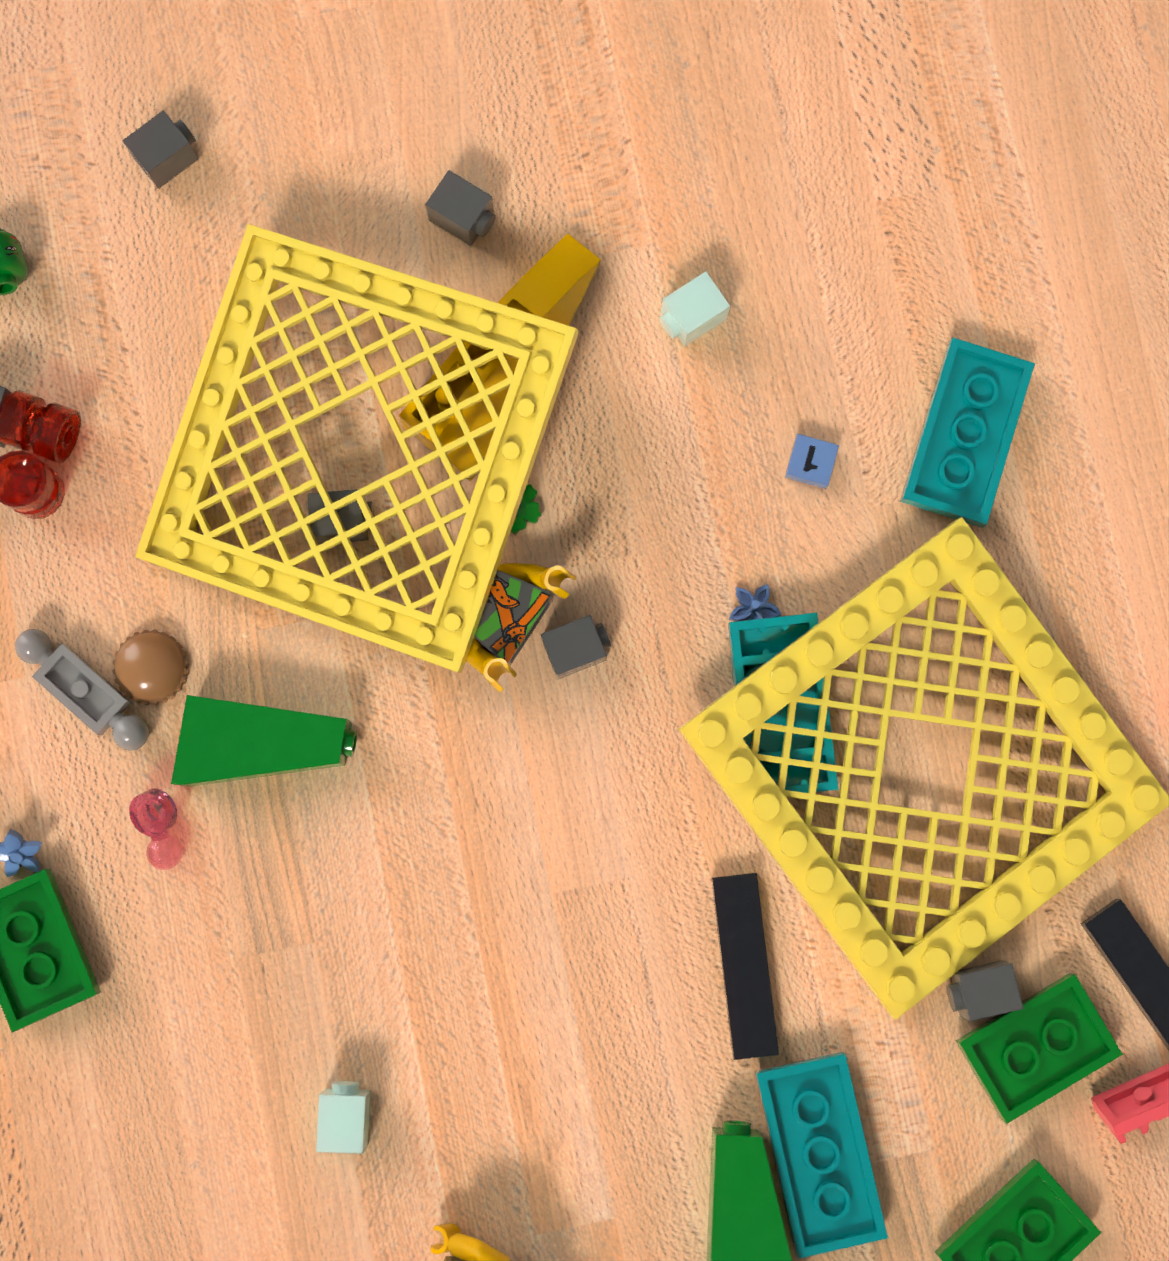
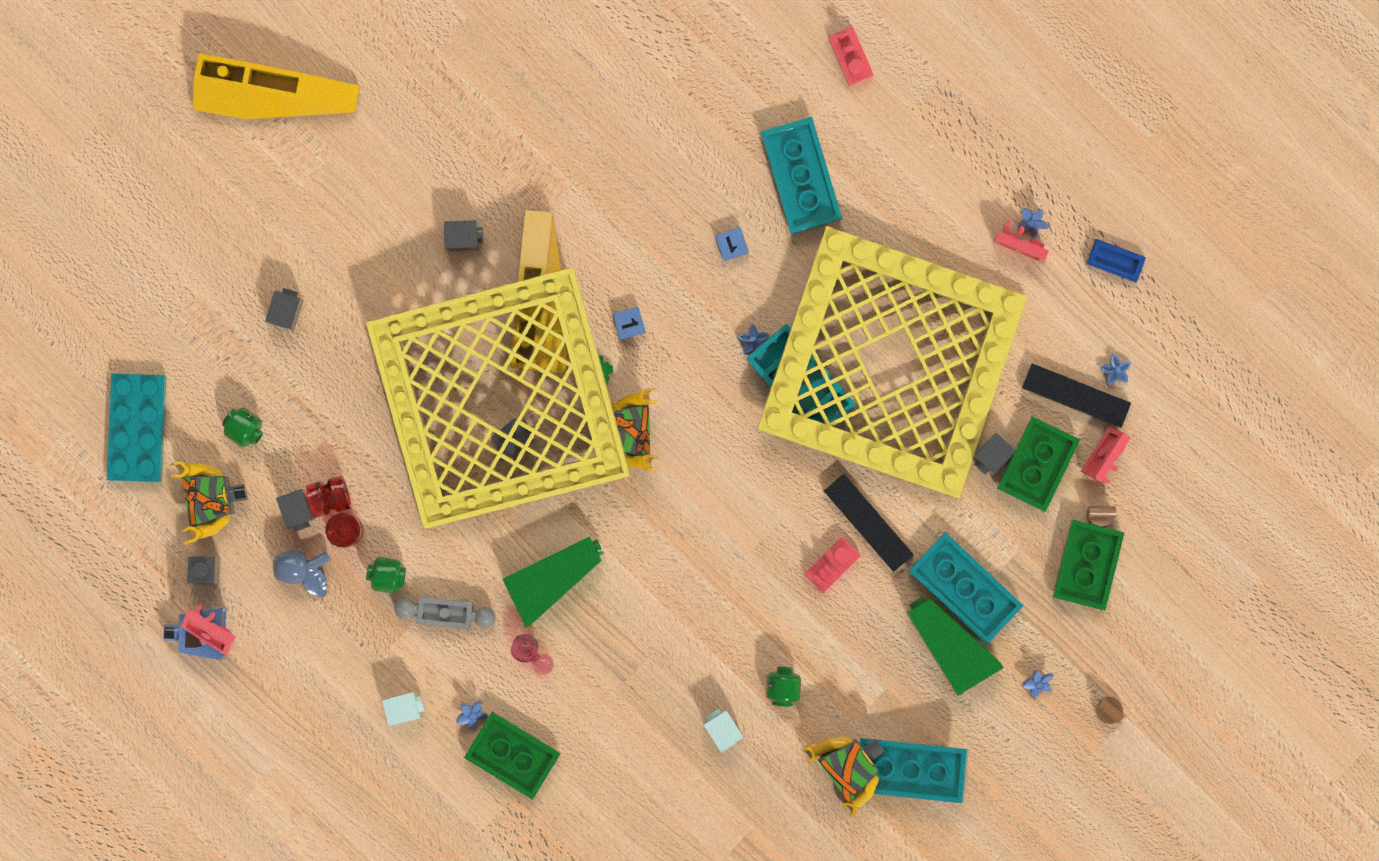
camera: 30 degrees left, 5 degrees up
medium nougat hat [112,629,189,705] -> none
dark grey brick [541,615,611,680] -> none
light aqua brick [659,271,730,347] -> none
none -> green head [366,557,406,594]
none -> medium blue tile [613,307,646,340]
none -> green head [766,666,801,707]
none -> coral plate [804,537,861,593]
none -> coral plate [828,26,874,86]
none -> medium nougat plate [1087,501,1116,527]

